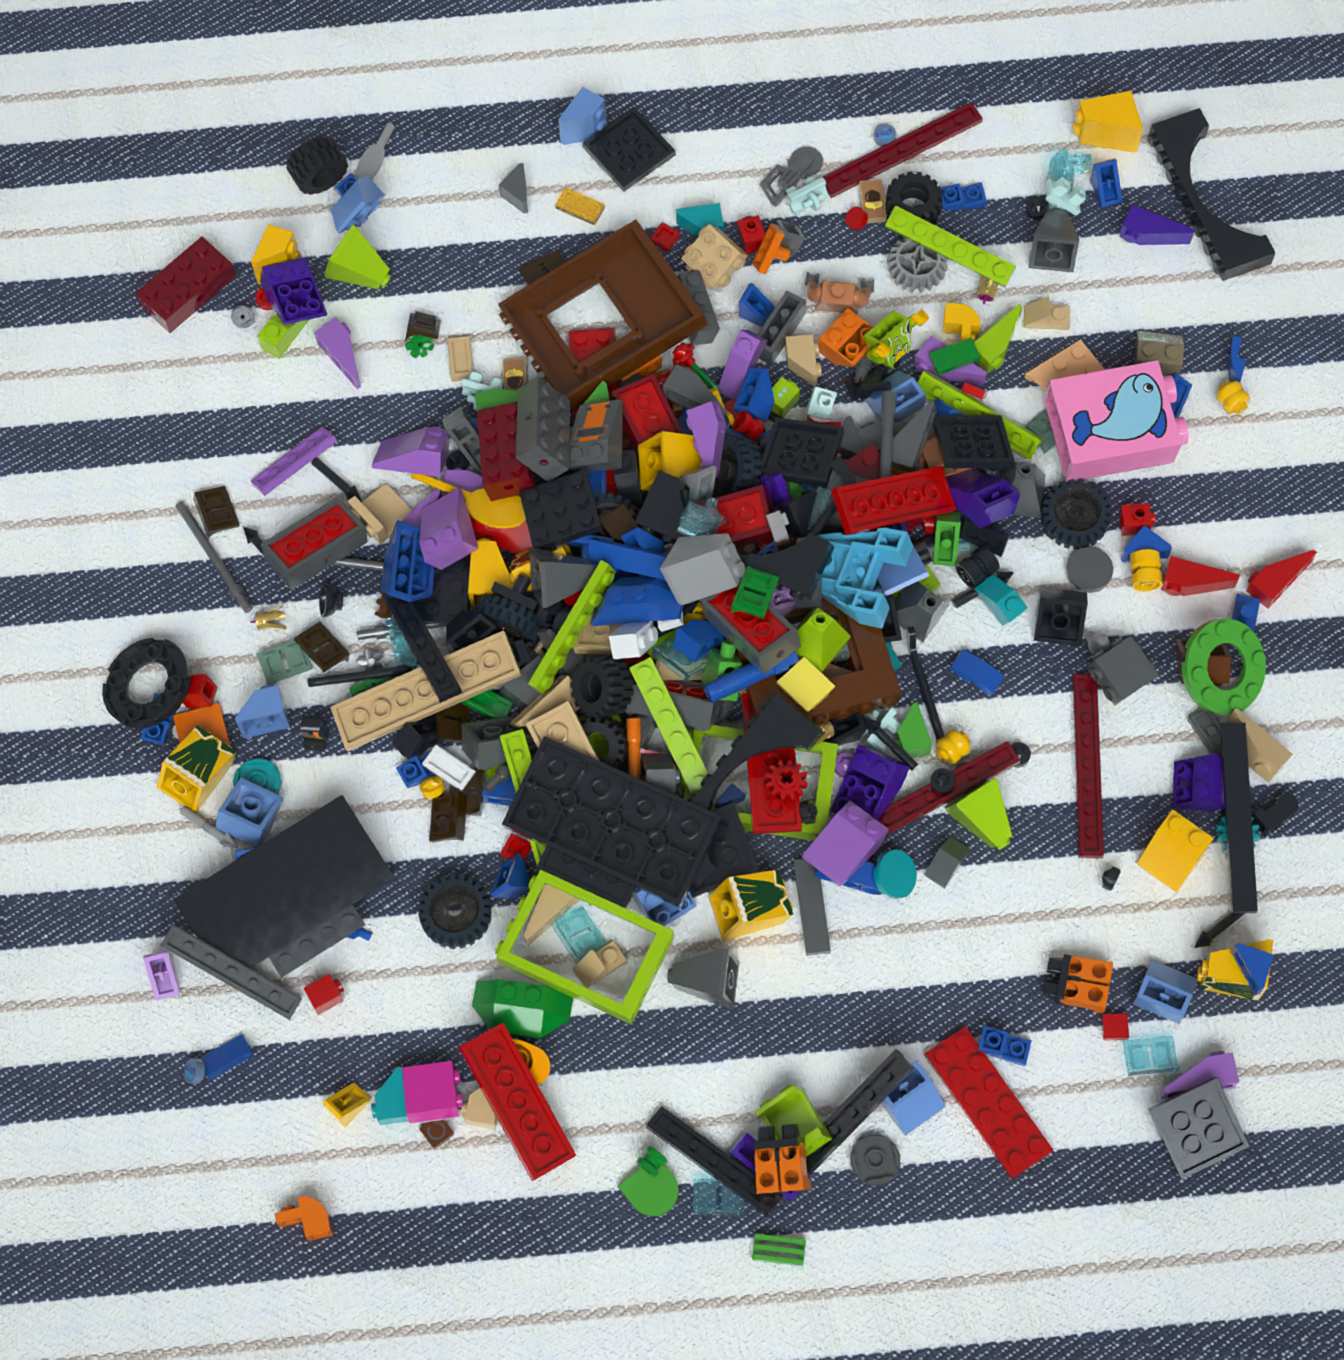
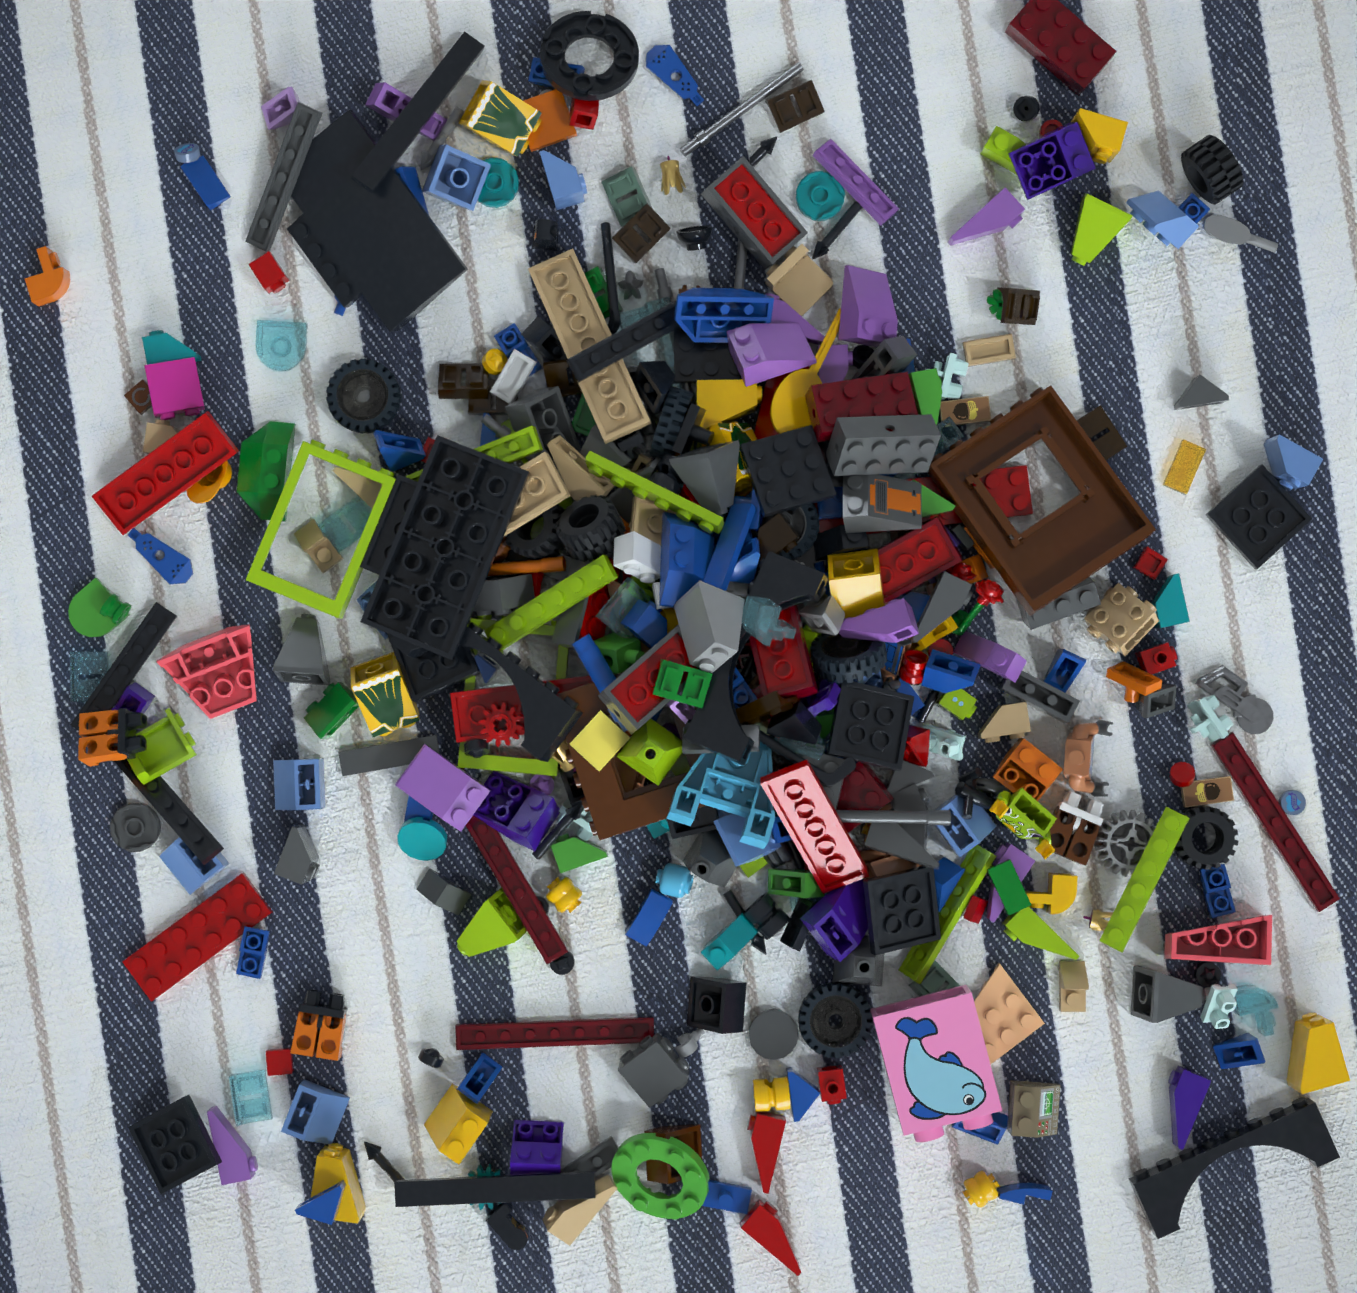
camera: 80 degrees right, 20 degrees up
yellow slope [323,1082,371,1128] -> none
bright green tile [752,1233,806,1267] -> none
black piece [906,627,945,741] -> none
black tile [930,768,955,794] -> none
none -> blue piece [128,528,193,584]
none -> coral wedge [156,624,257,719]
none -> clear light blue tile [256,320,308,372]
none -> medium blue slope [273,758,325,810]
none -> dark grey slope [274,824,320,885]
none -> green slope [304,682,359,739]
none -> black tile [351,31,485,193]
none -> medium lavender slope [365,82,447,141]
none -> blue slope [457,1053,503,1104]
none -> blue piece [646,45,704,107]
none -> medium azure head [656,863,694,898]
none -> teal tile [796,171,845,221]
none -> reddish brown hips [1038,791,1104,866]
none -> coral wedge [1164,915,1272,965]

